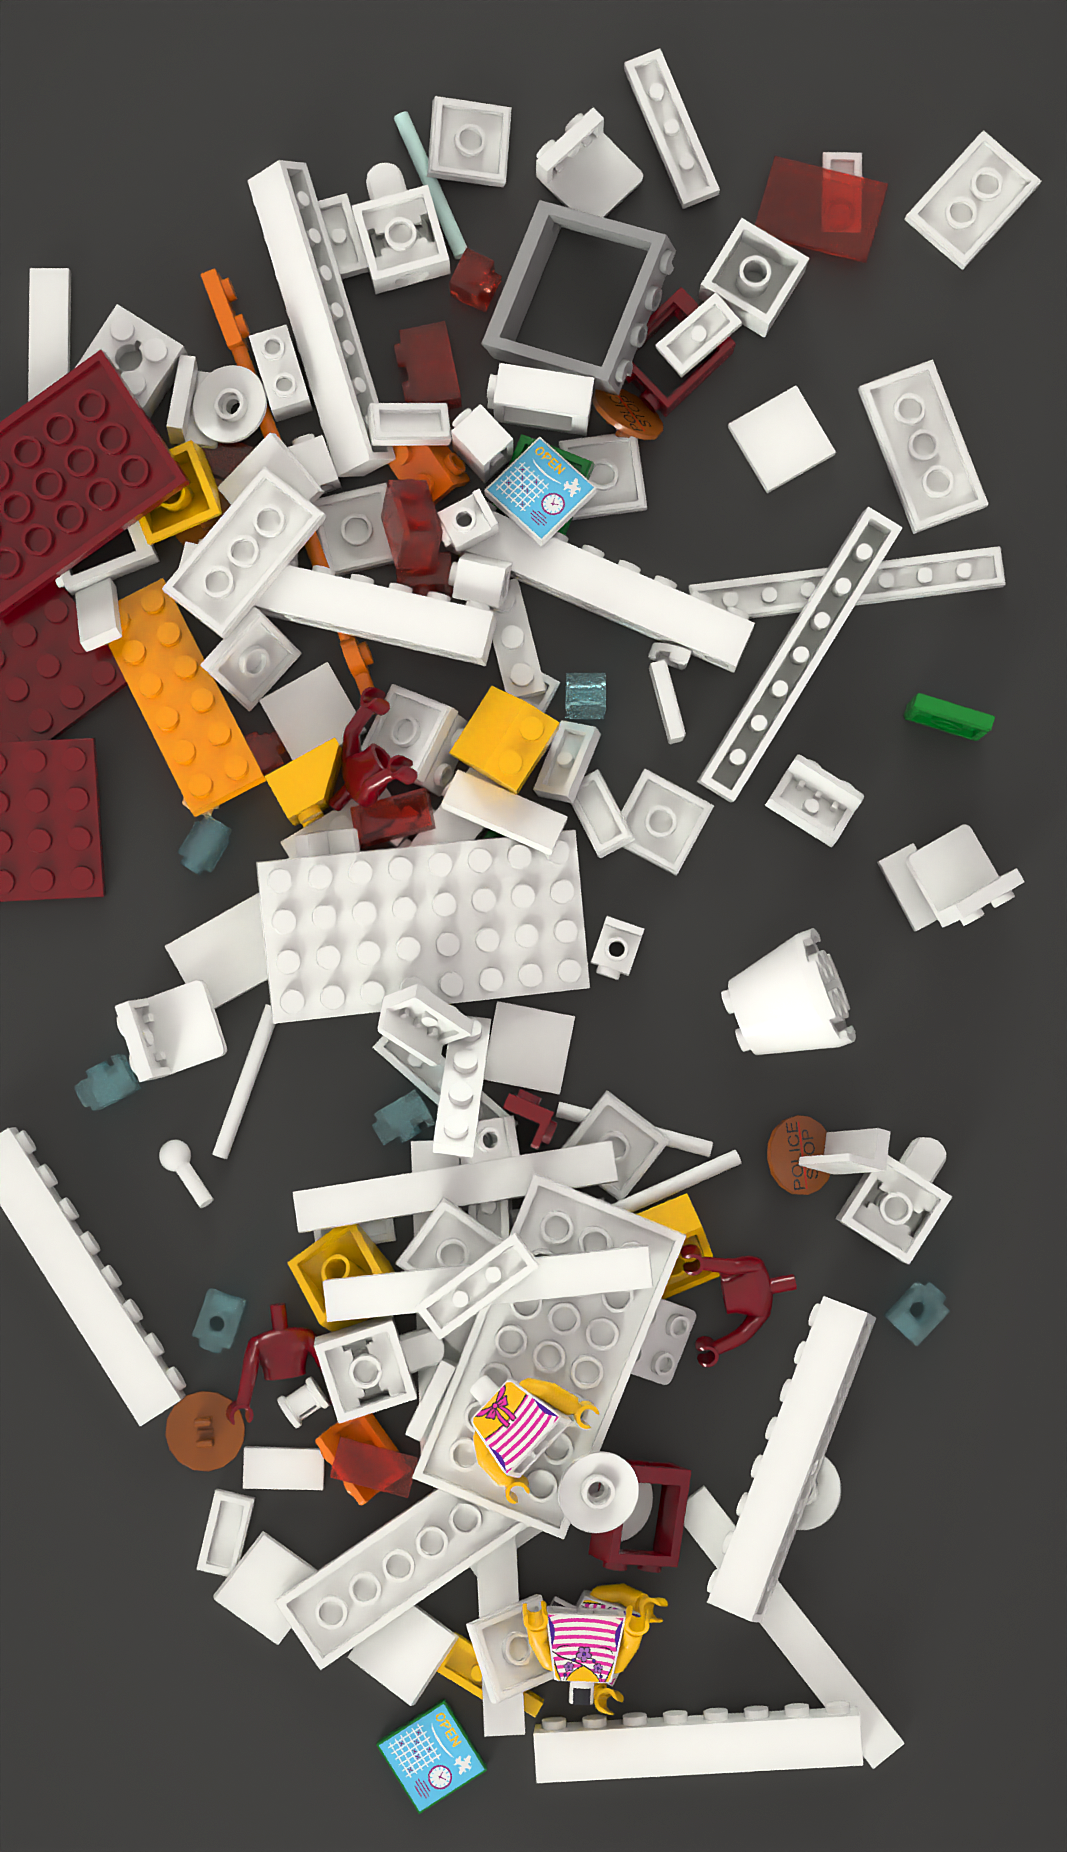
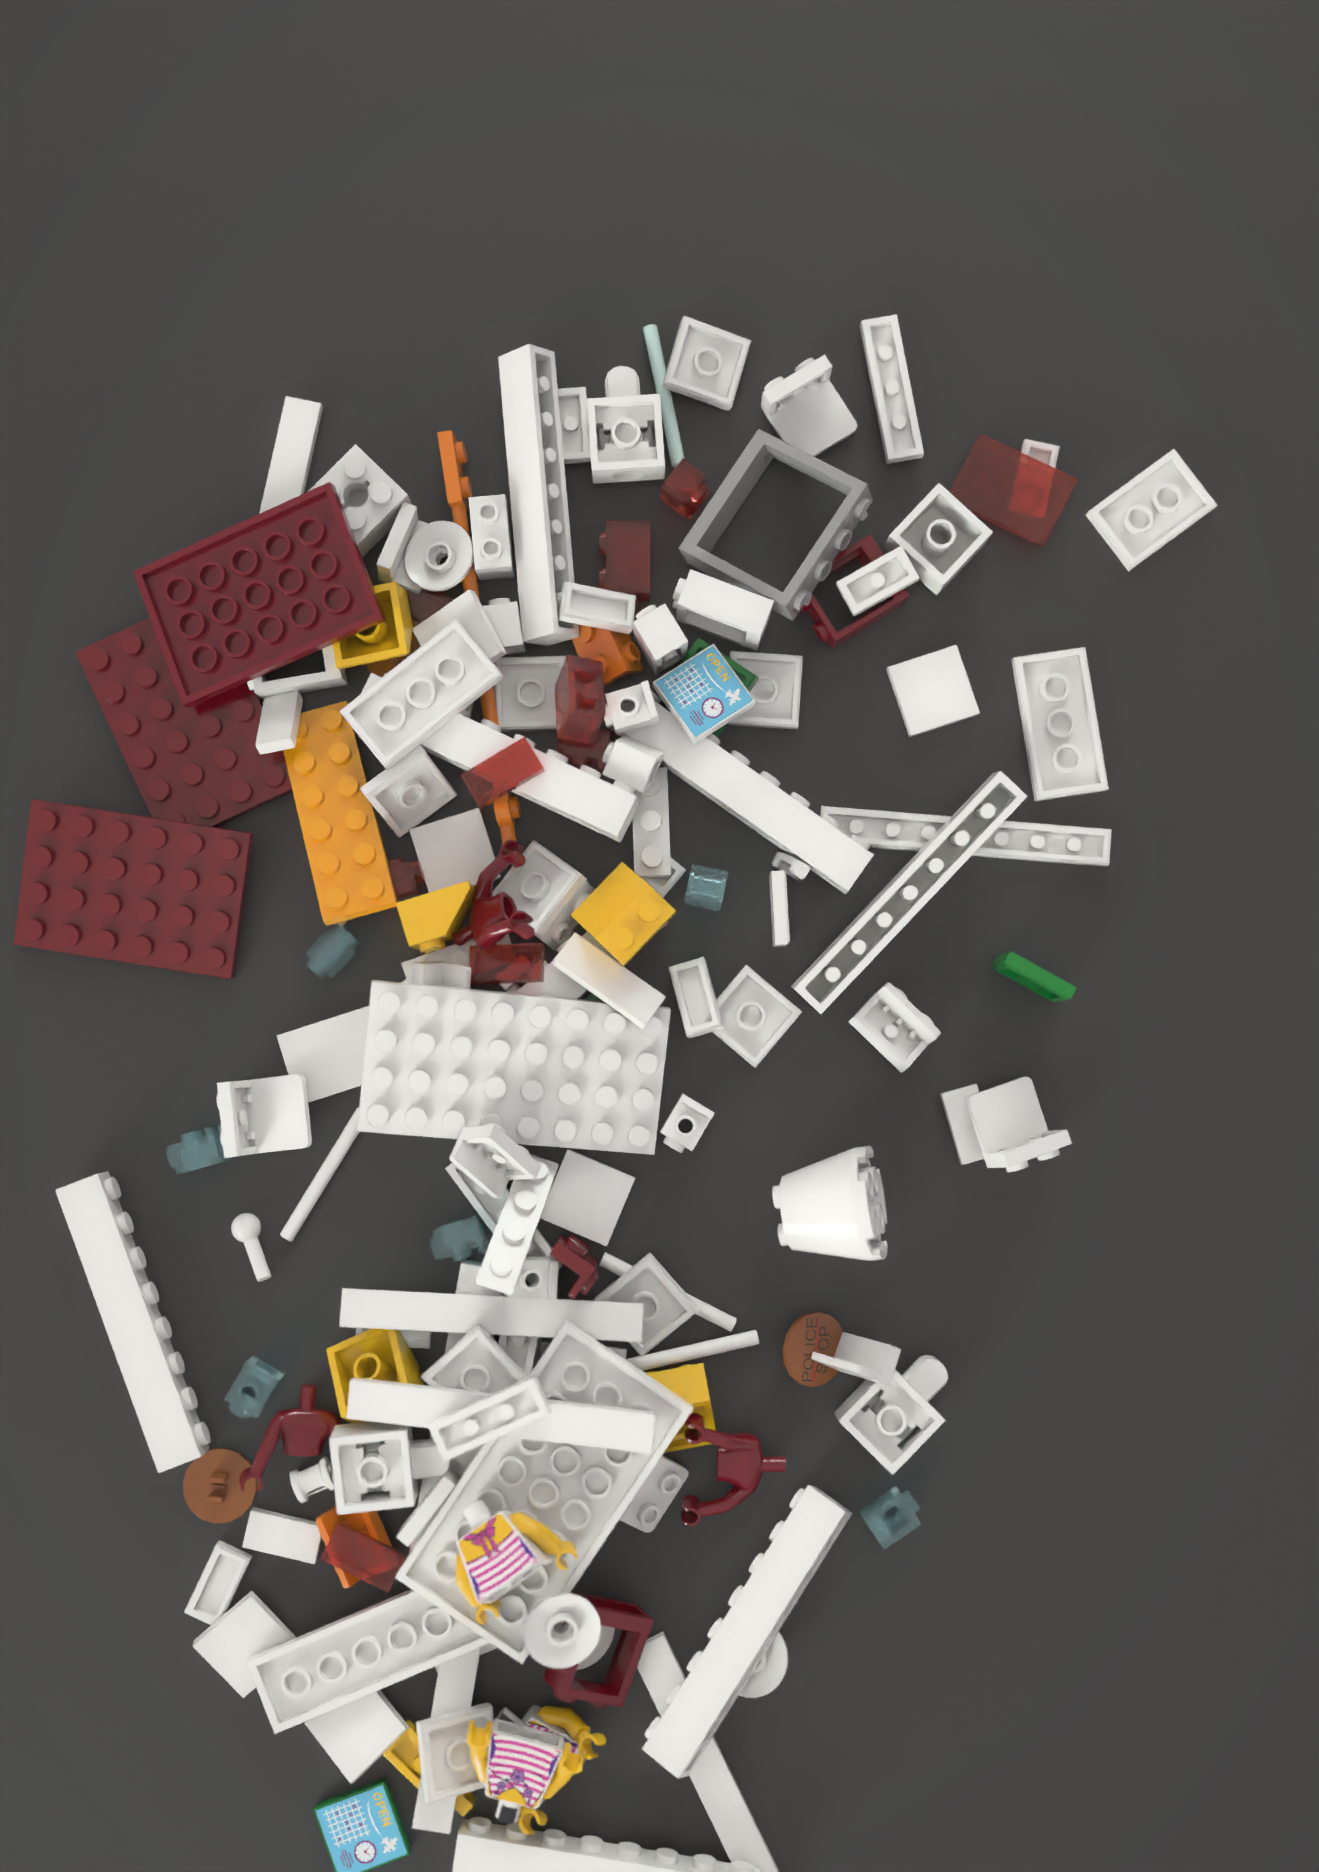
camera: 10 degrees right, 0 degrees up
white plate [533,720,601,804] -> none
dark orange piece [592,389,663,440] -> none
none -> clear red tile [460,737,545,809]

